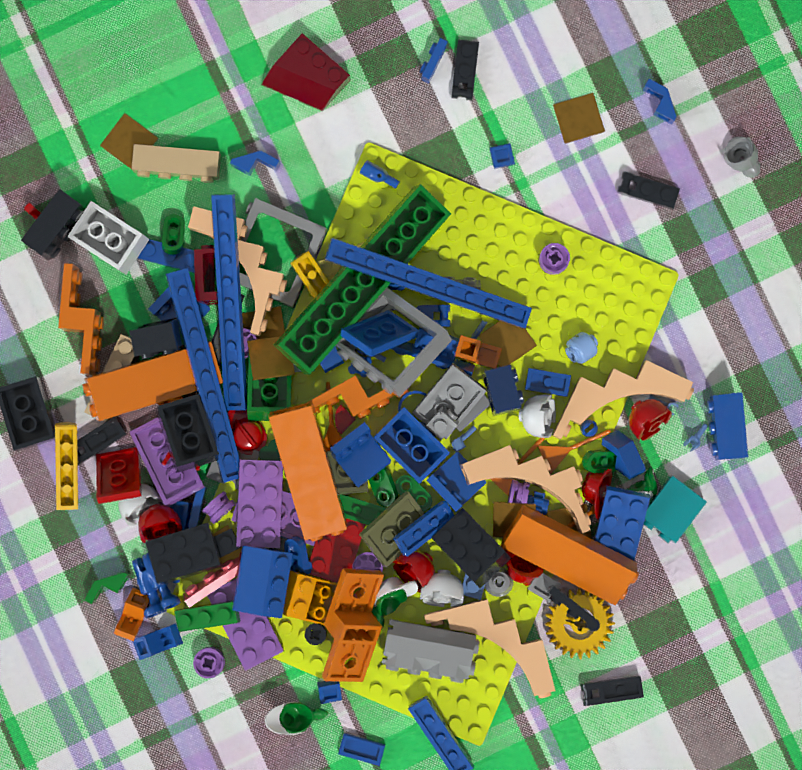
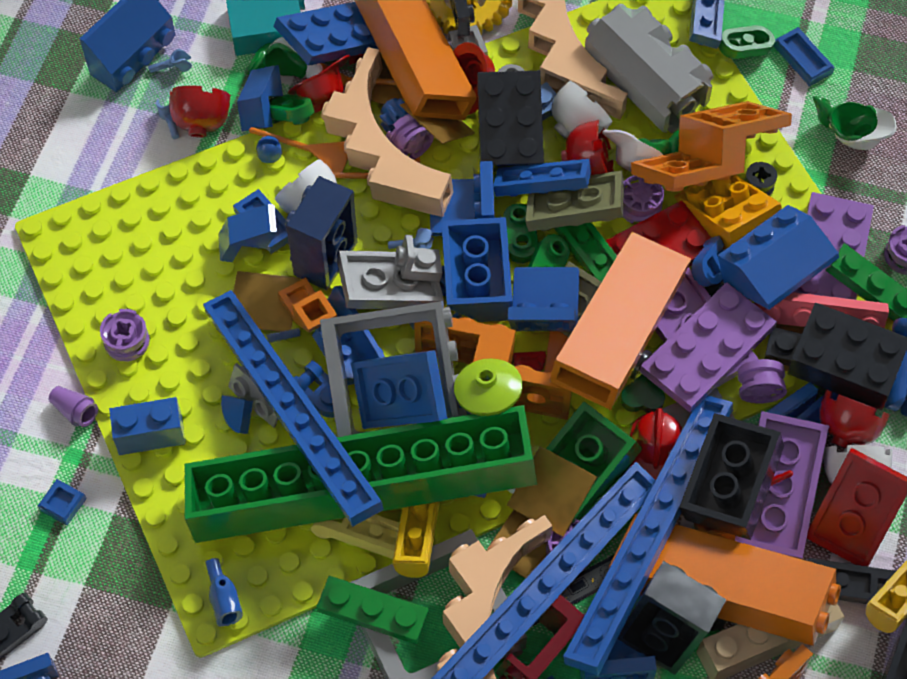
camera: 140 degrees left, 25 degrees down
blue plate [317,681,342,704] -> none
light nougat arch [552,360,694,440] -> none
light blue head [565,332,598,364] -> none
none -> medium lavender cone [48,386,98,427]
none -> blue brick [109,397,186,455]
none -> blue slope [218,204,277,262]
none -> blue tile [221,395,253,434]
none -> green plate [316,575,429,645]
none -> lime dish [454,358,523,416]
none -> green plate [718,25,775,59]

